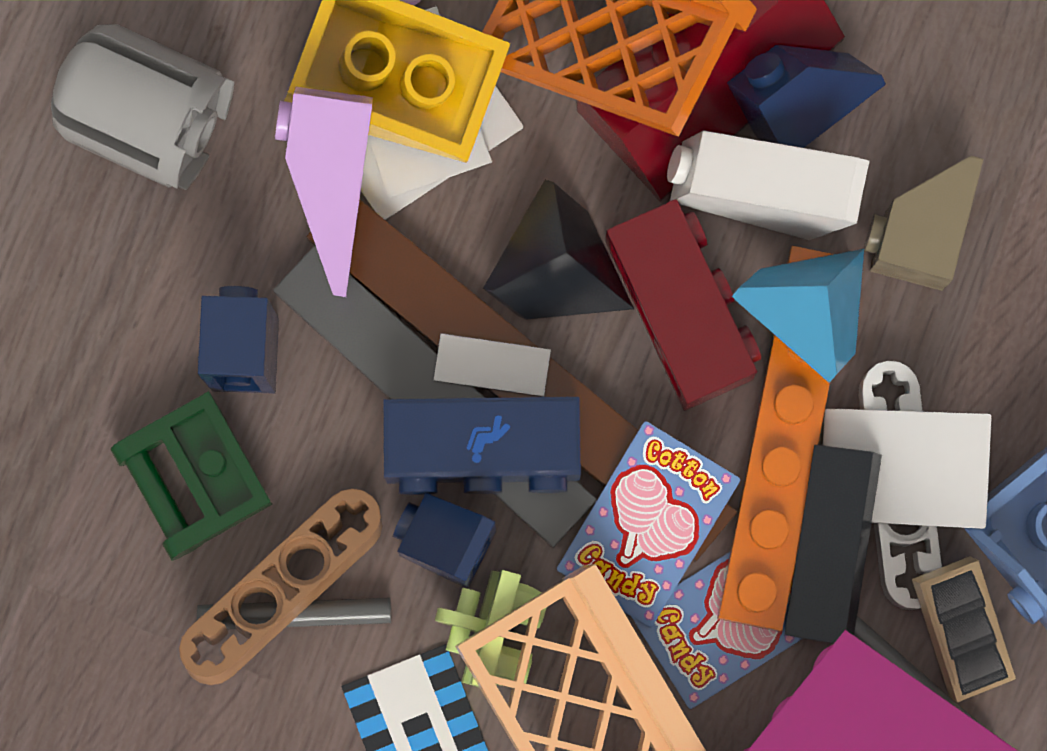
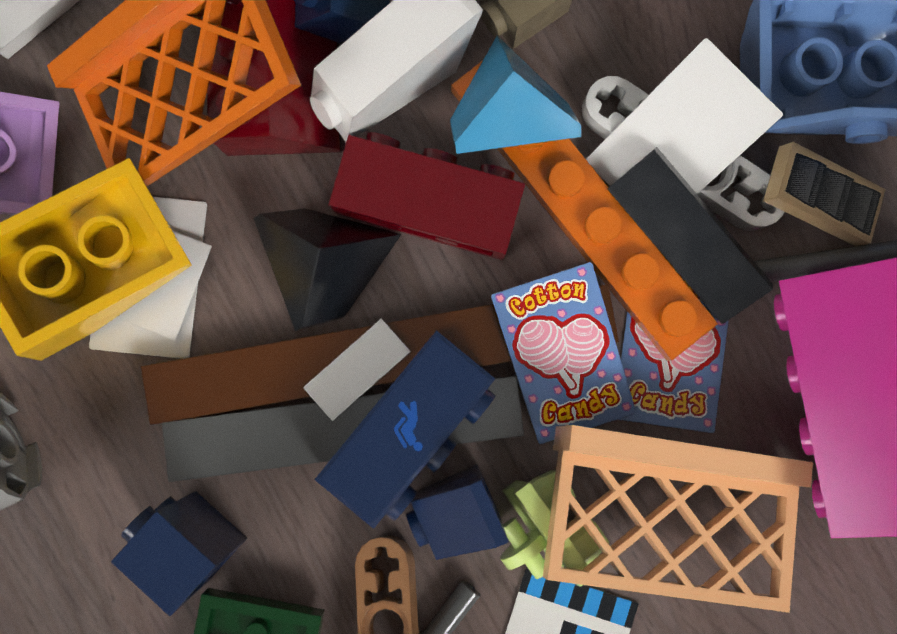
camera: 45 degrees left, 5 degrees up
lavender slope [275,87,373,297] -> none

